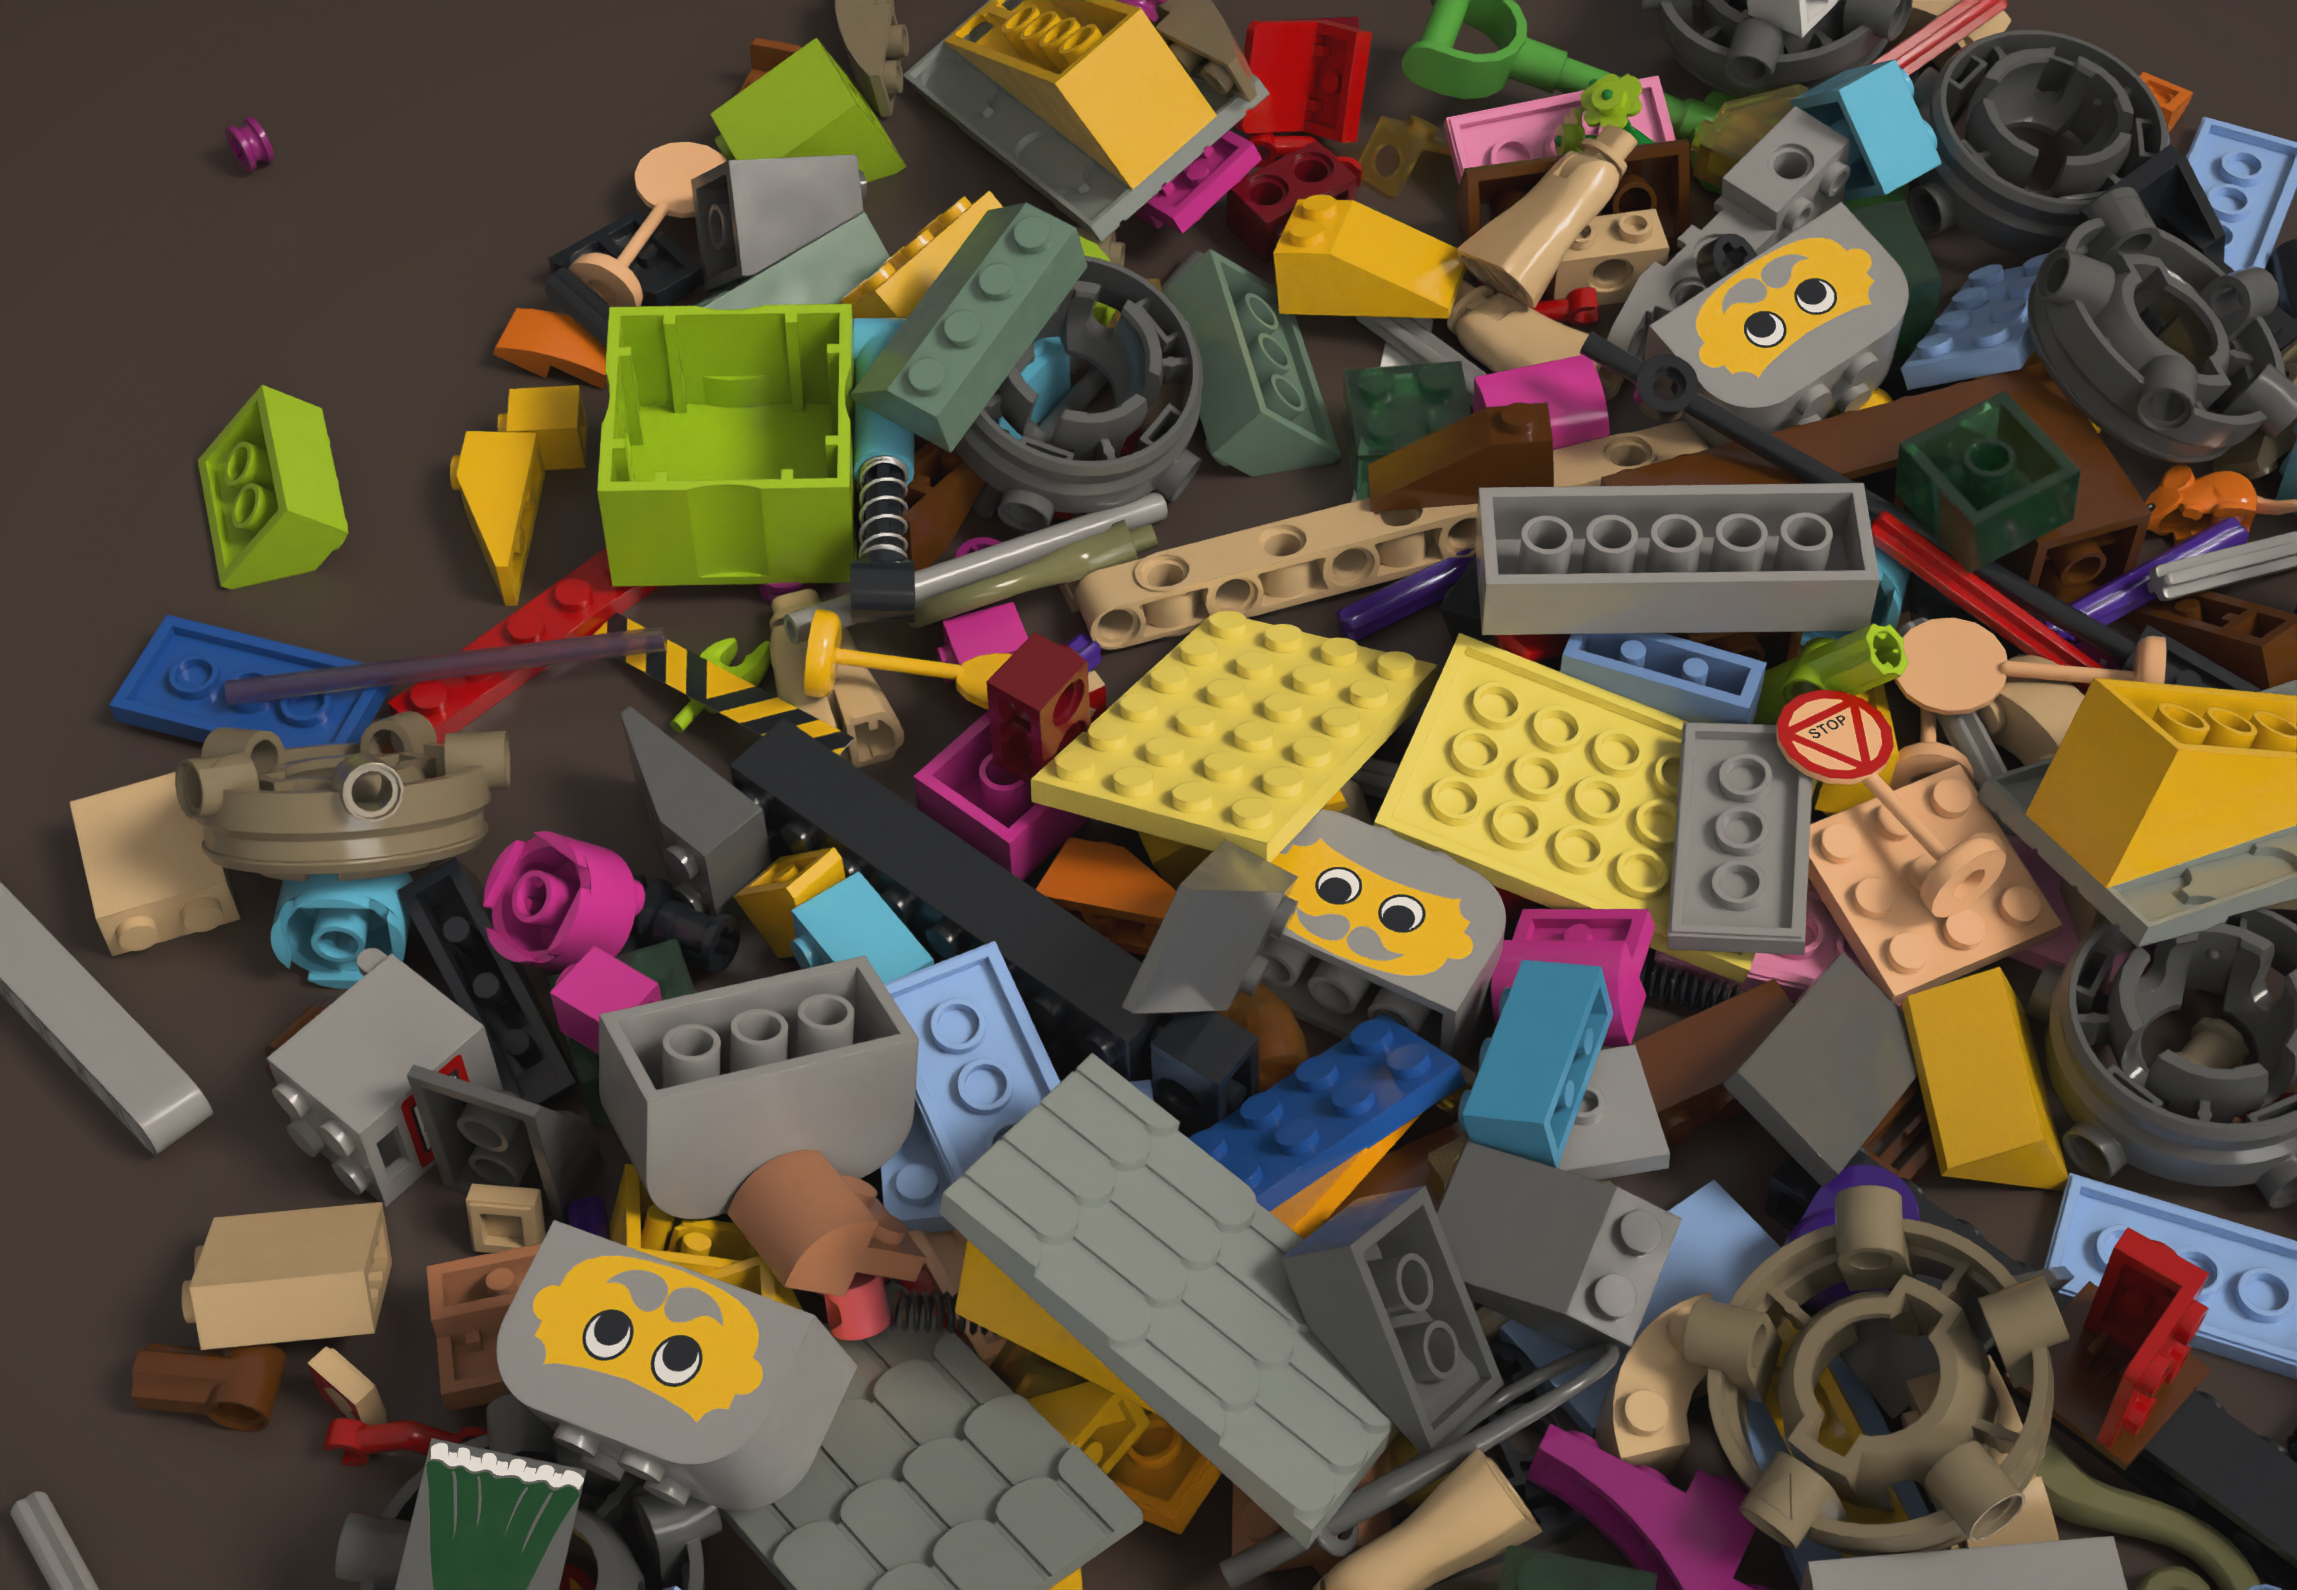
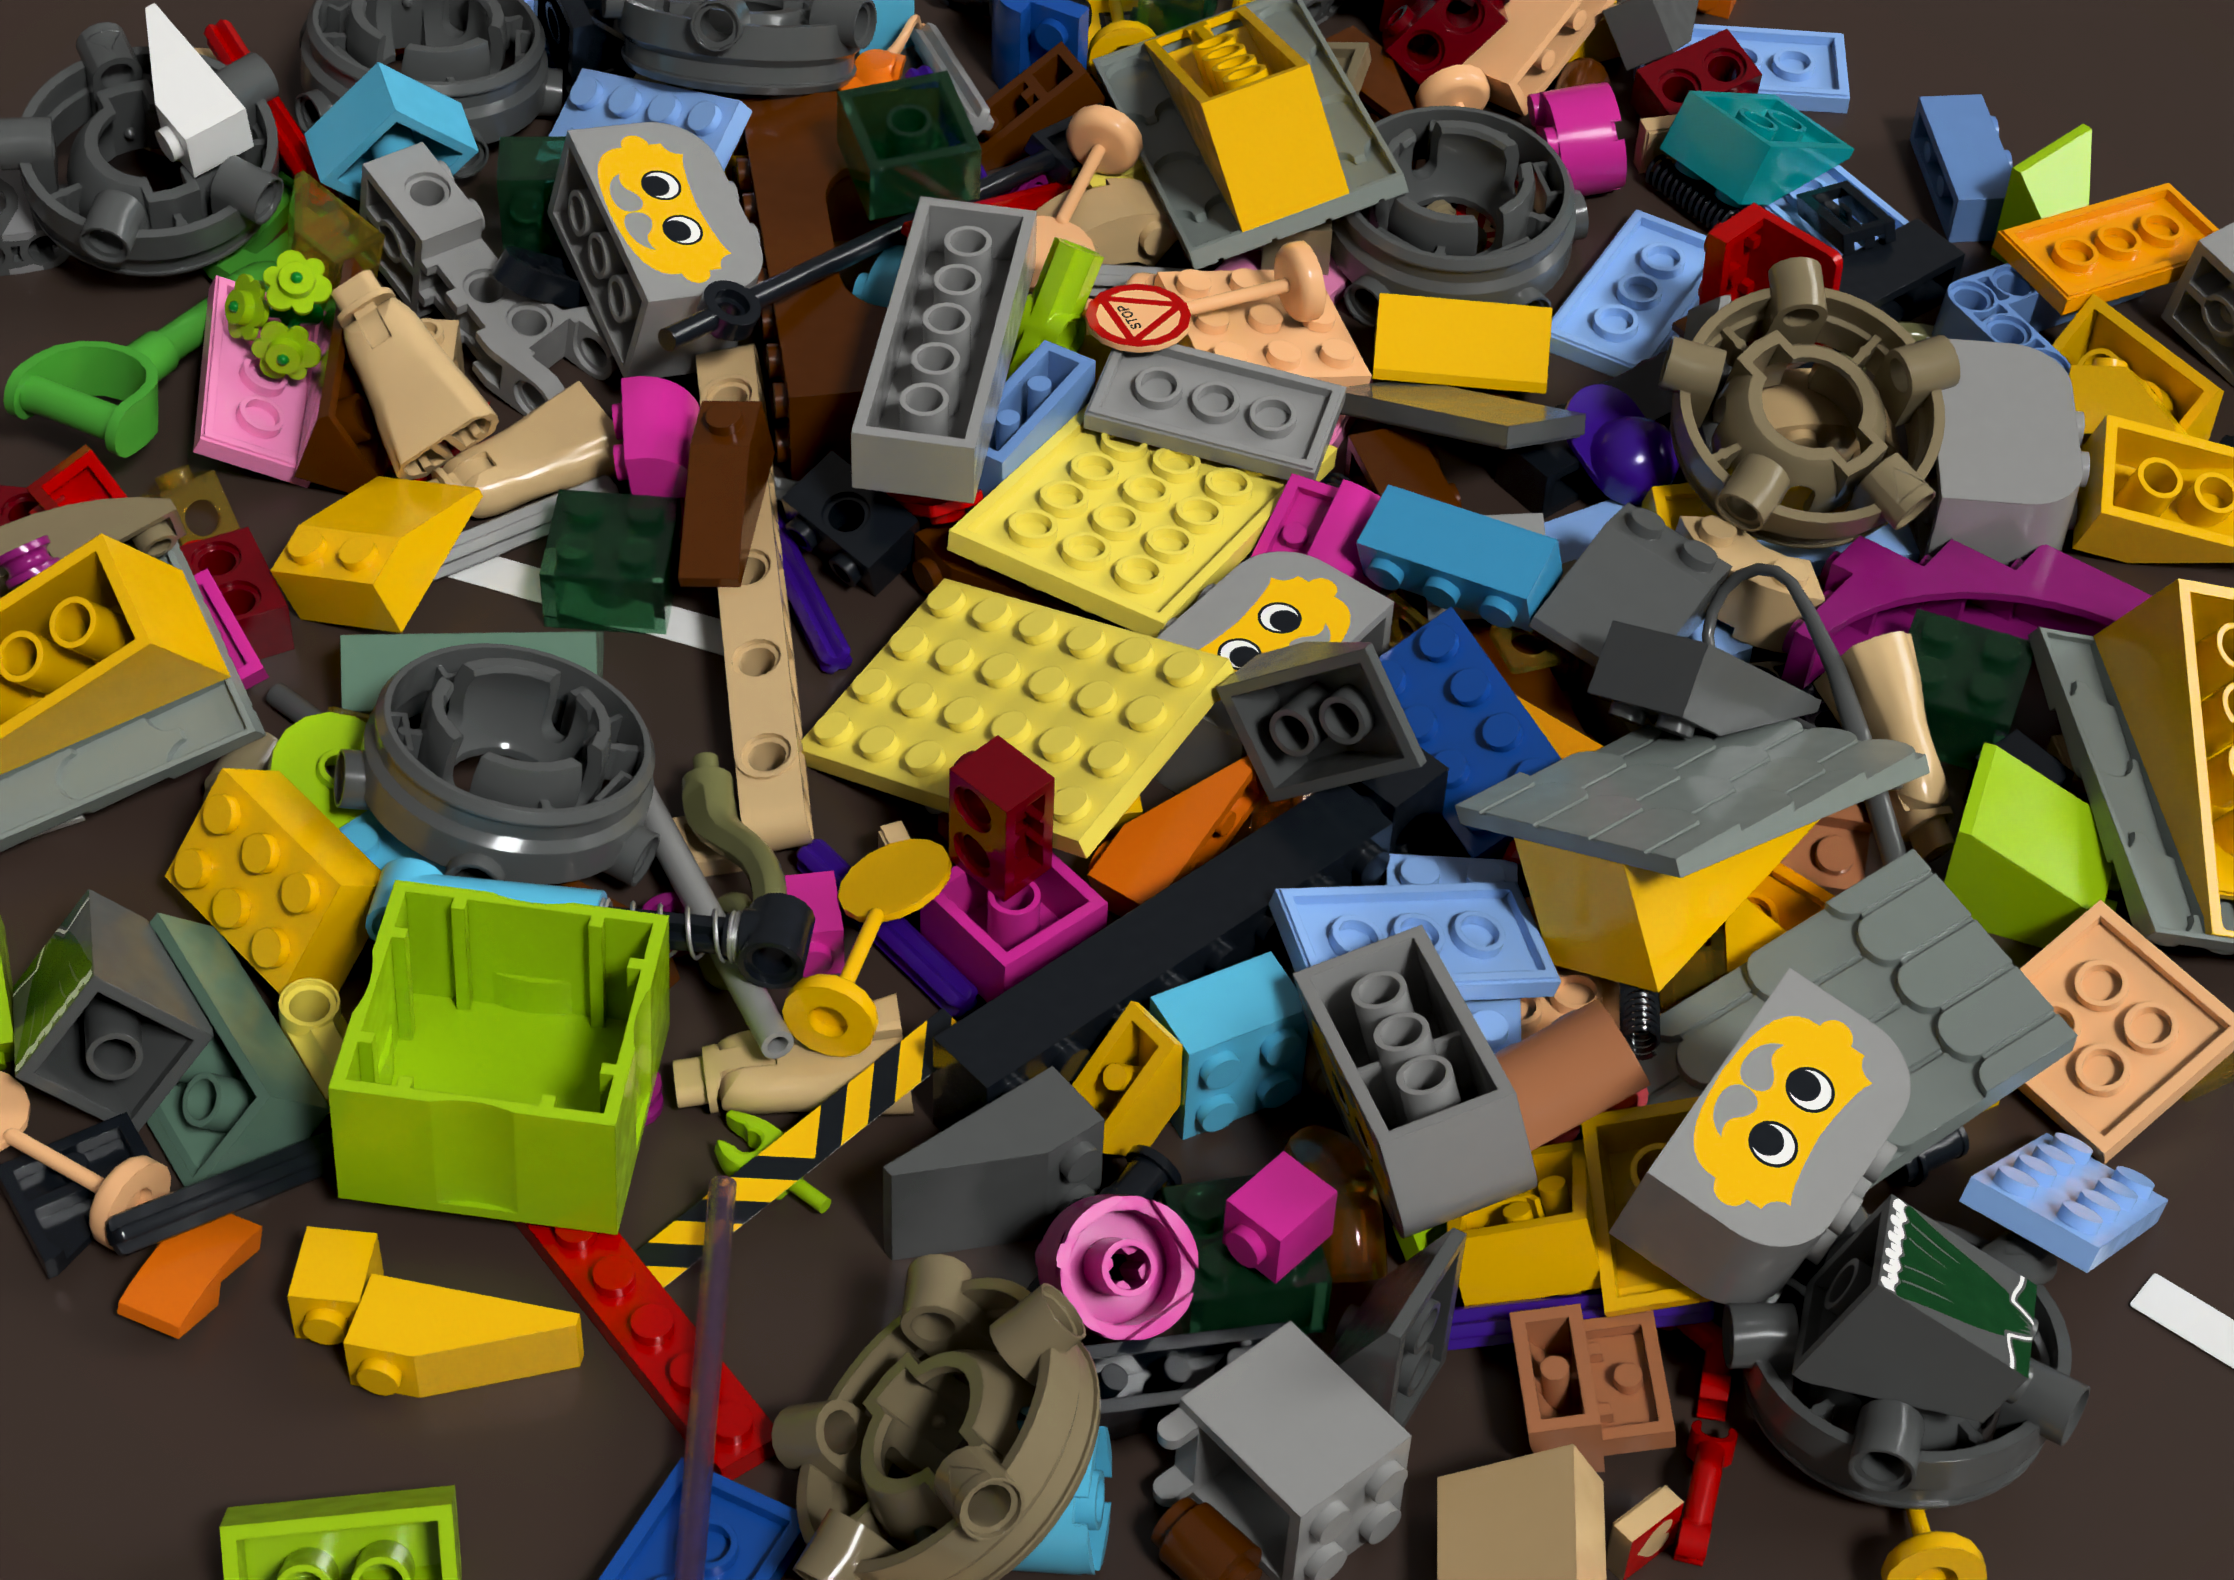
camera: 85 degrees left, 5 degrees down
tan tile [466,1183,546,1253] -> none
sand green slope [850,202,1088,453] -> none

